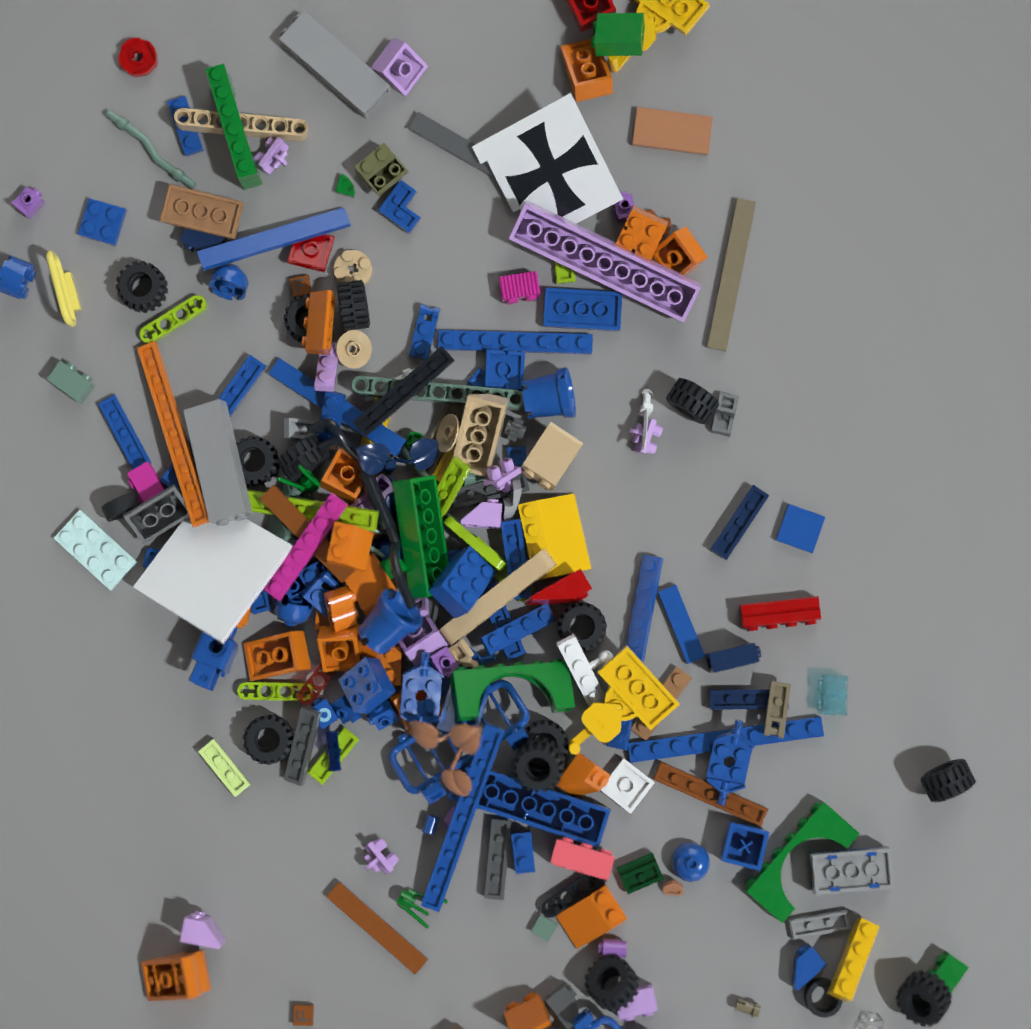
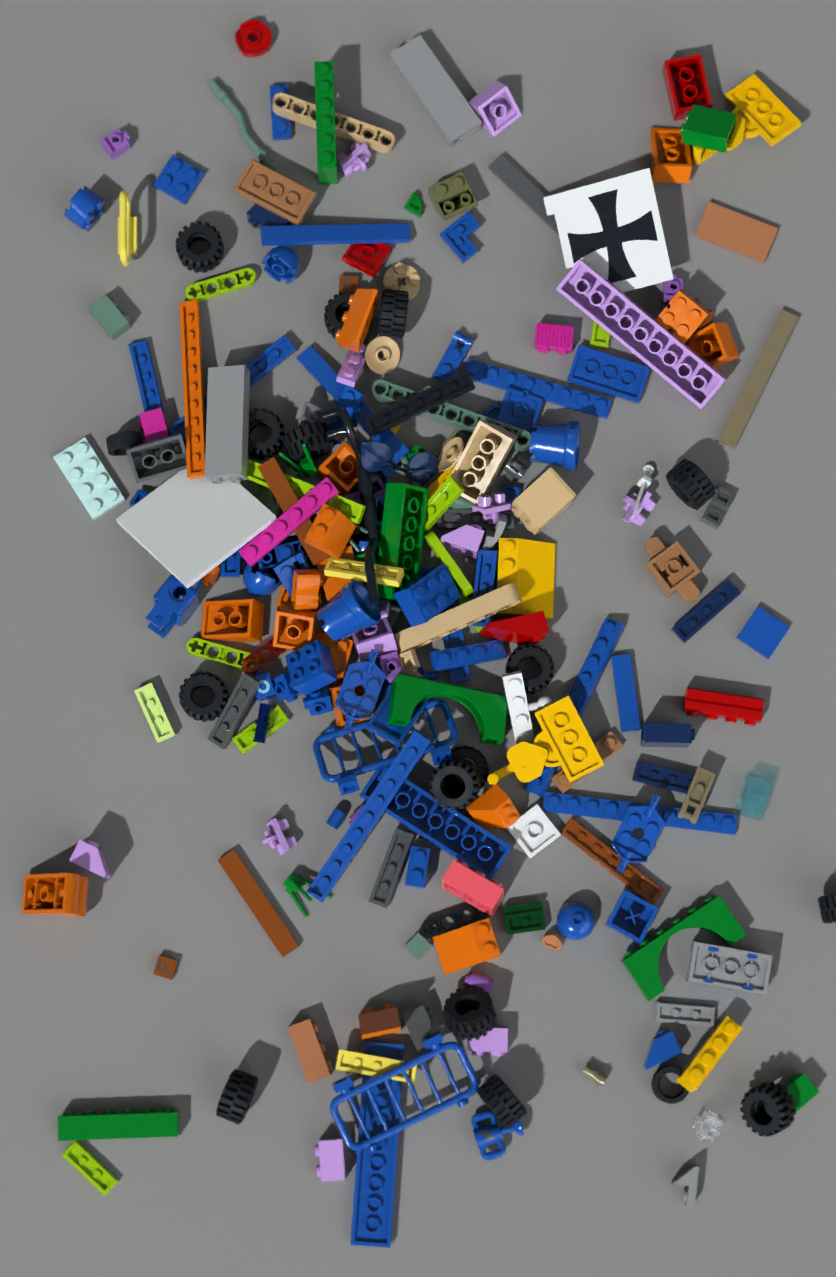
camera: 15 degrees right, 5 degrees down
nougat plant [409,721,480,796] -> none
none -> light yellow plate [324,557,404,587]
none -> medium nougat brick [645,537,701,603]

